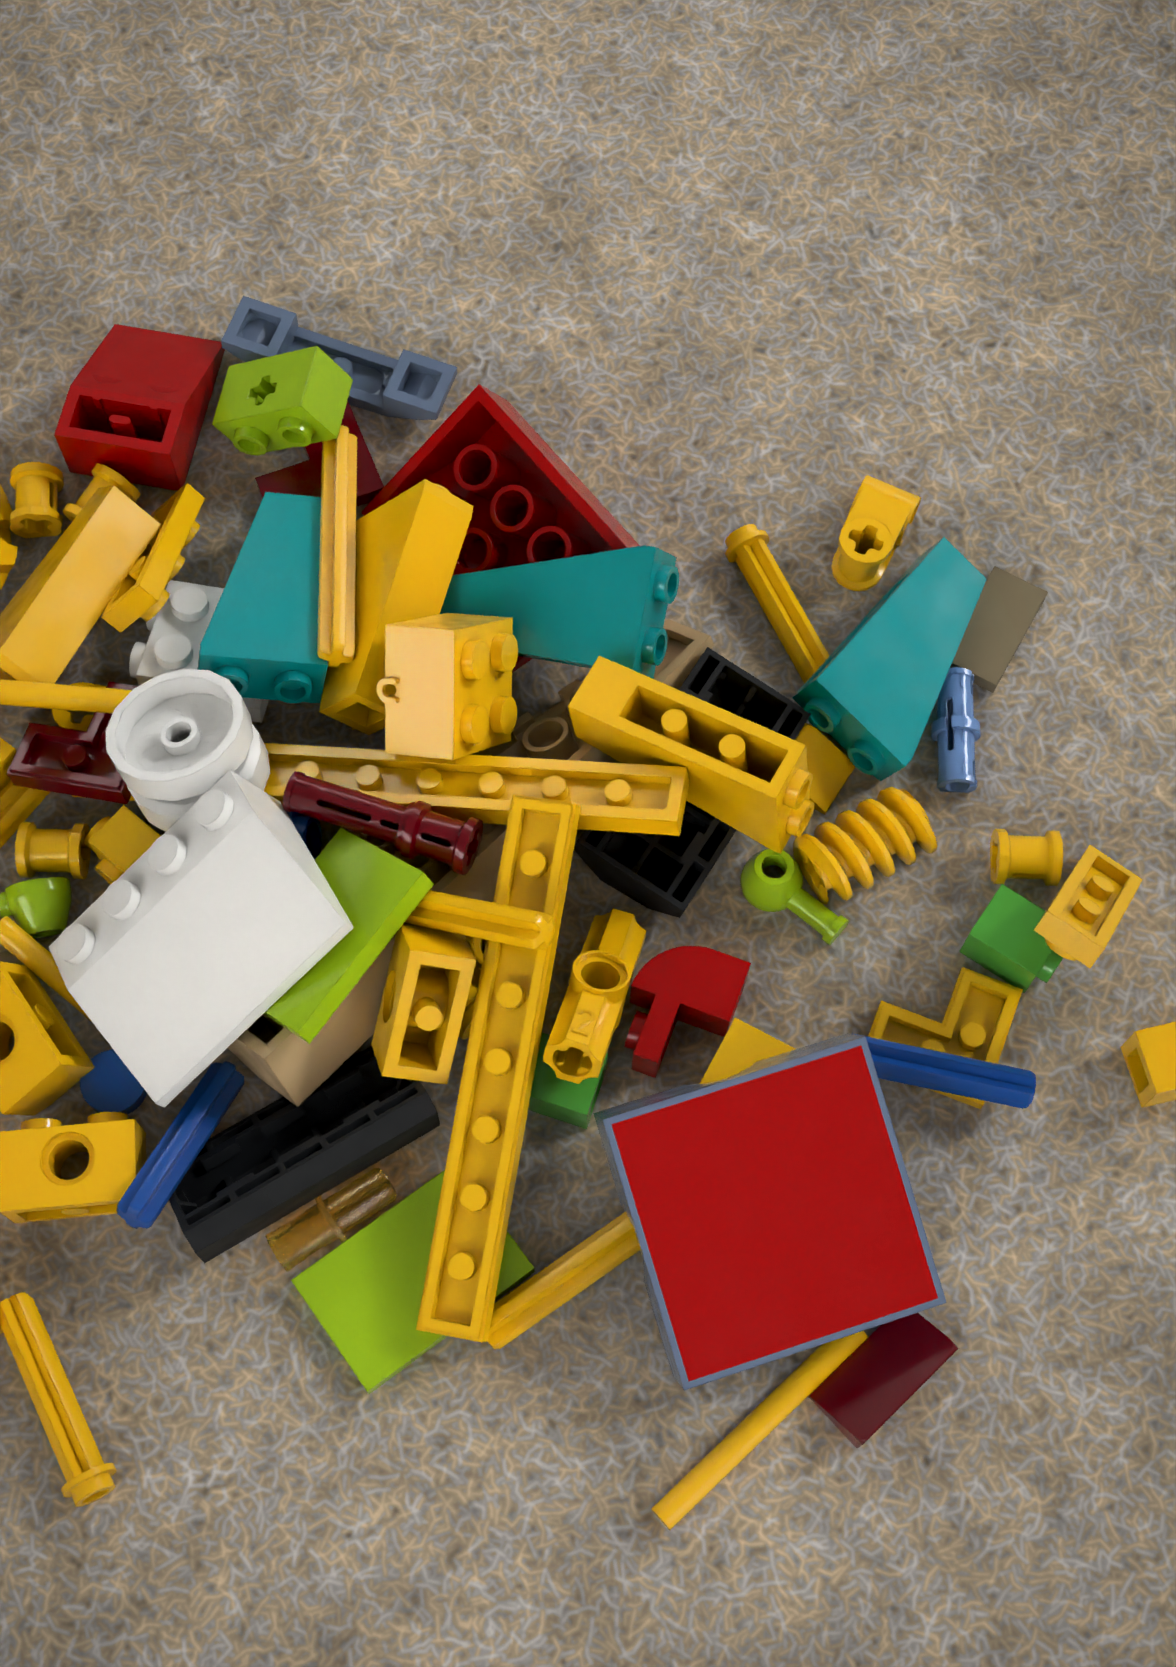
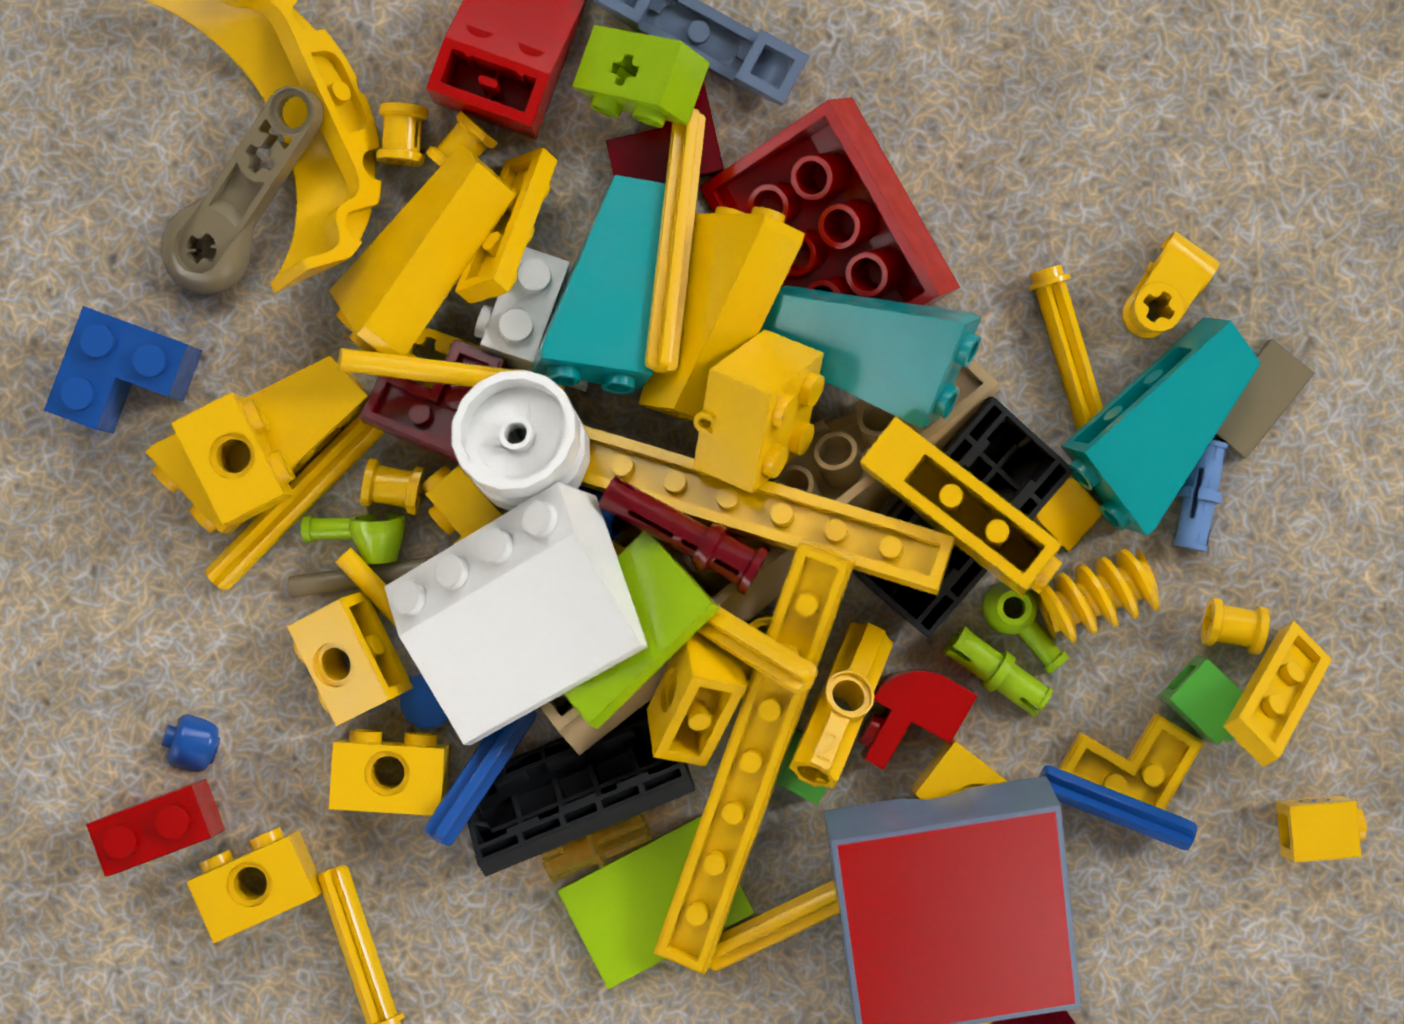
camera: 10 degrees right, 20 degrees up
none -> lime pin [943,625,1053,718]

